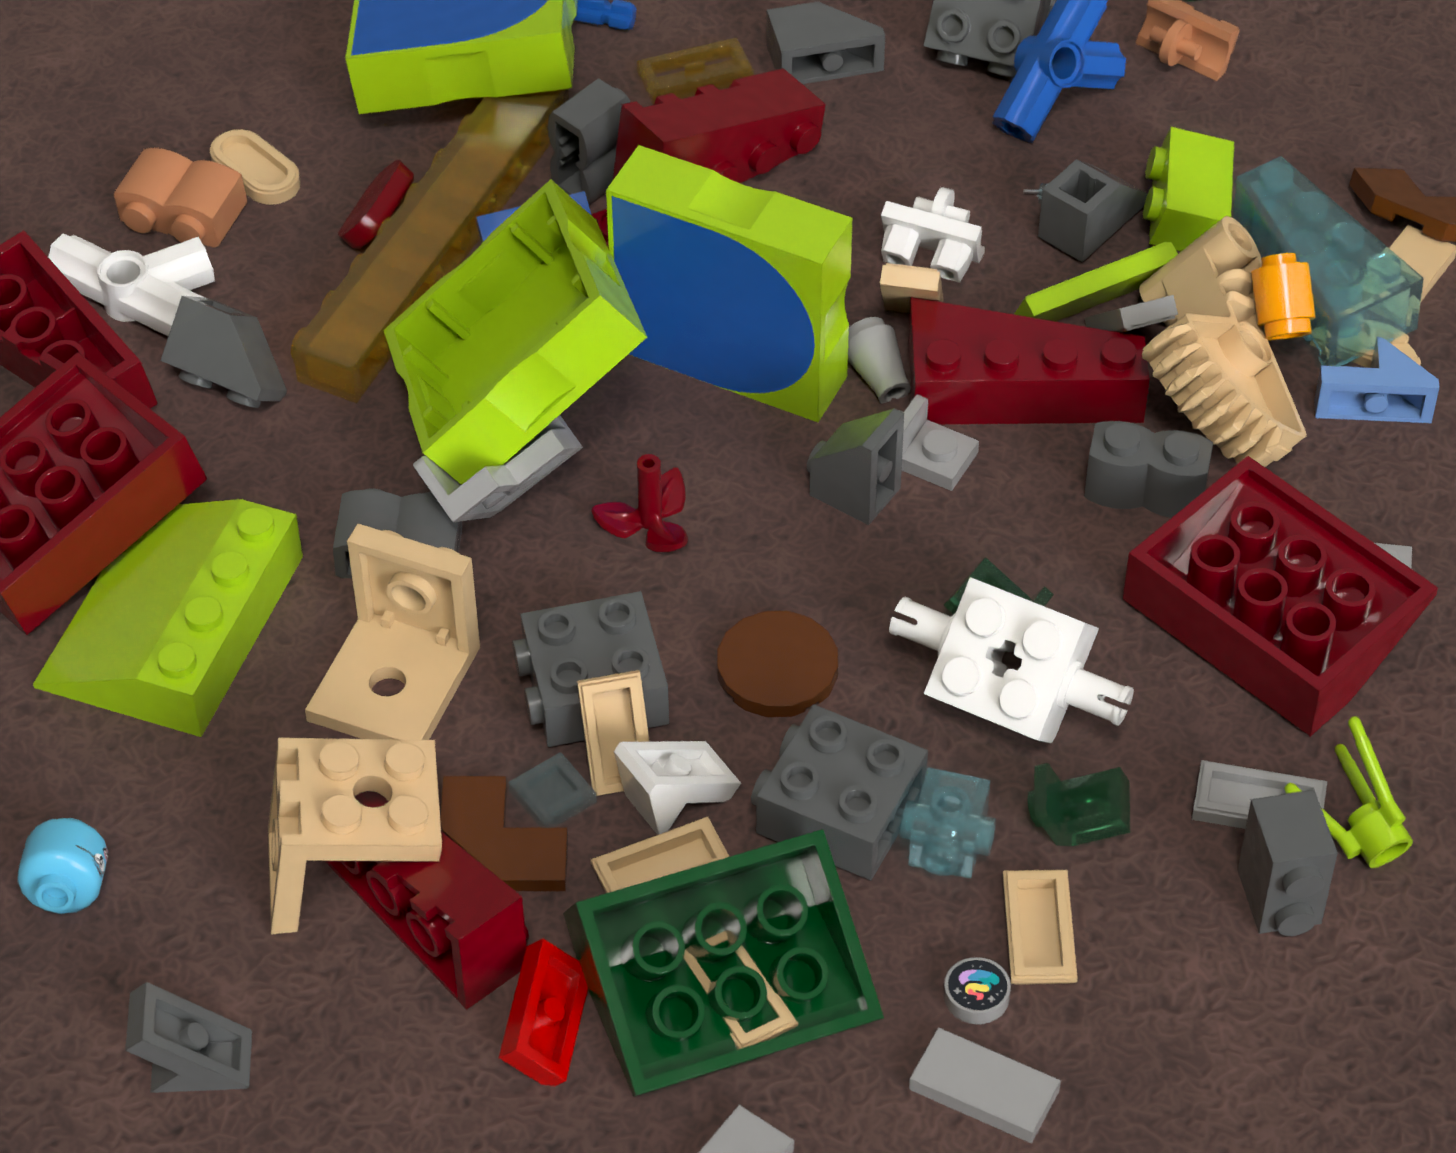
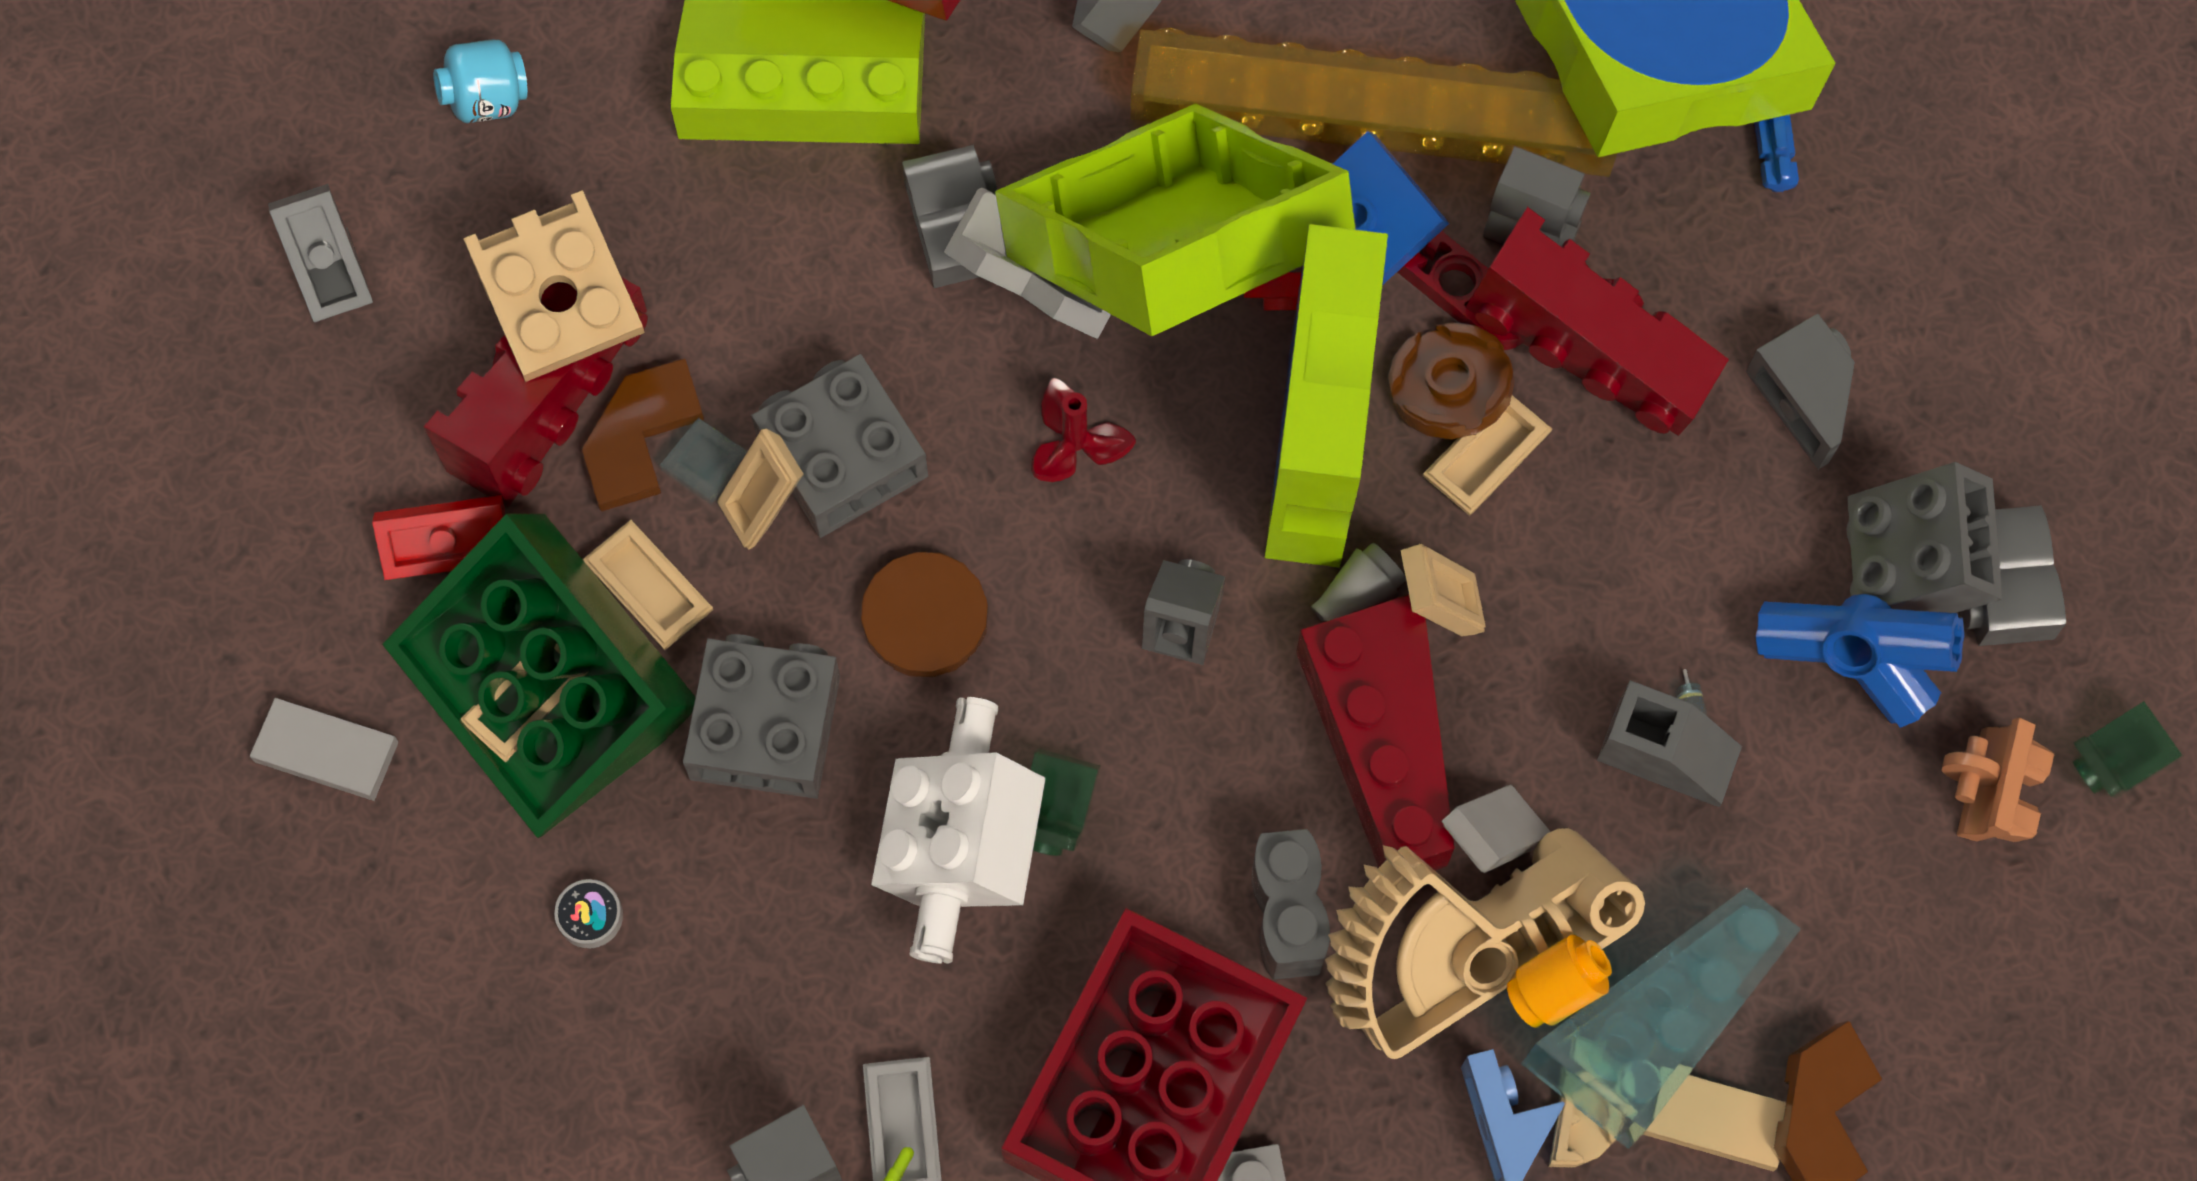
camera: 70 degrees right, 20 degrees up
tan bracket [305,524,480,740] -> none
dark red tile [338,159,414,249] -> none
white slope [614,741,741,835] -> none
clear yellow tile [636,38,754,105] -> none
white hips [881,187,985,282] -> none
light grey bracket [899,394,979,491] -> none
clear light blue brick [900,767,996,878] -> none
light grey tile [909,1028,1061,1143] -> none
tan tile [1003,870,1077,985] -> none
lime tile [1014,241,1178,322] -> none
clear green bracket [1028,763,1131,846] -> none
lime brick [1143,127,1234,251] -> none

